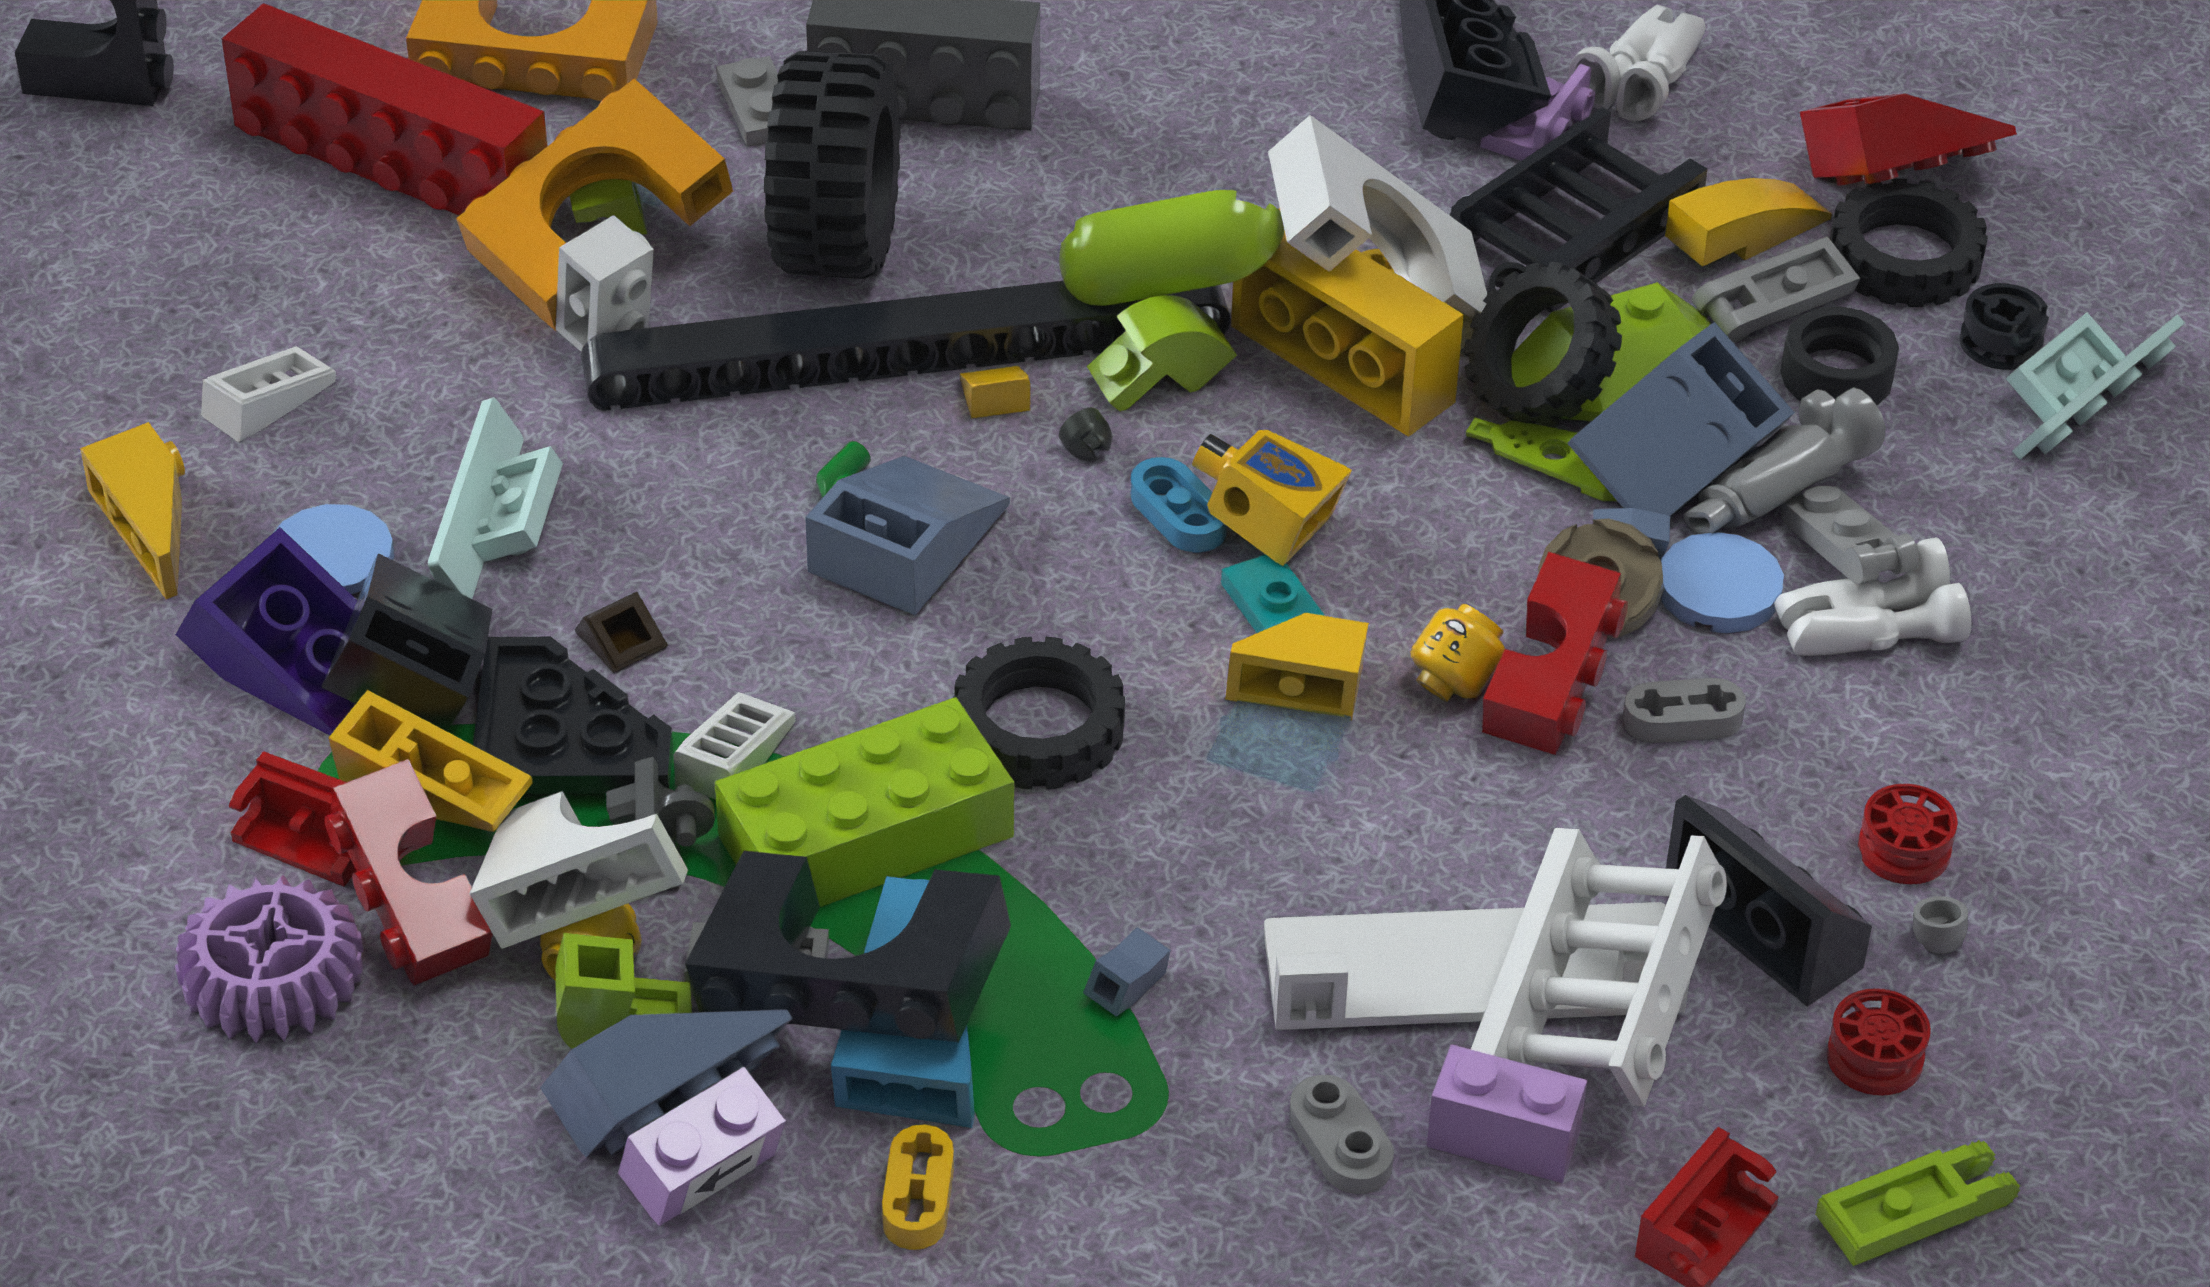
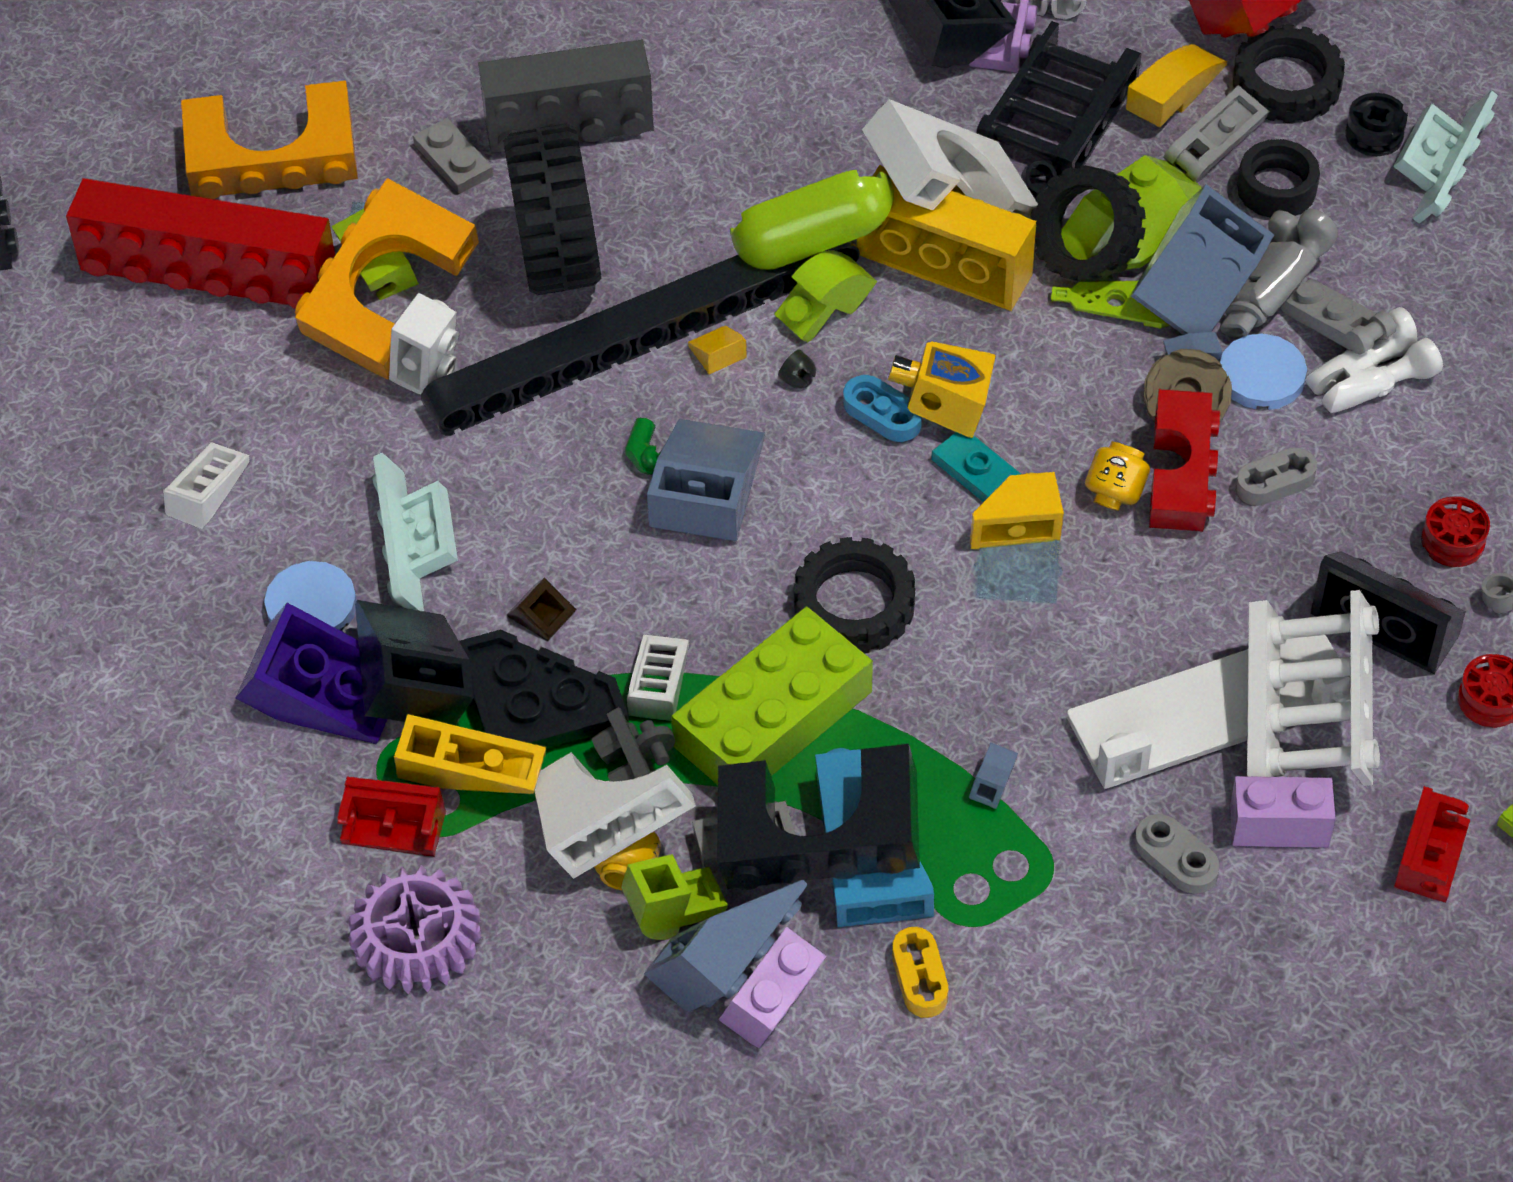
camera: 15 degrees left, 10 degrees up
yellow slope [80,422,185,599] -> none
arch [324,759,493,986] -> none

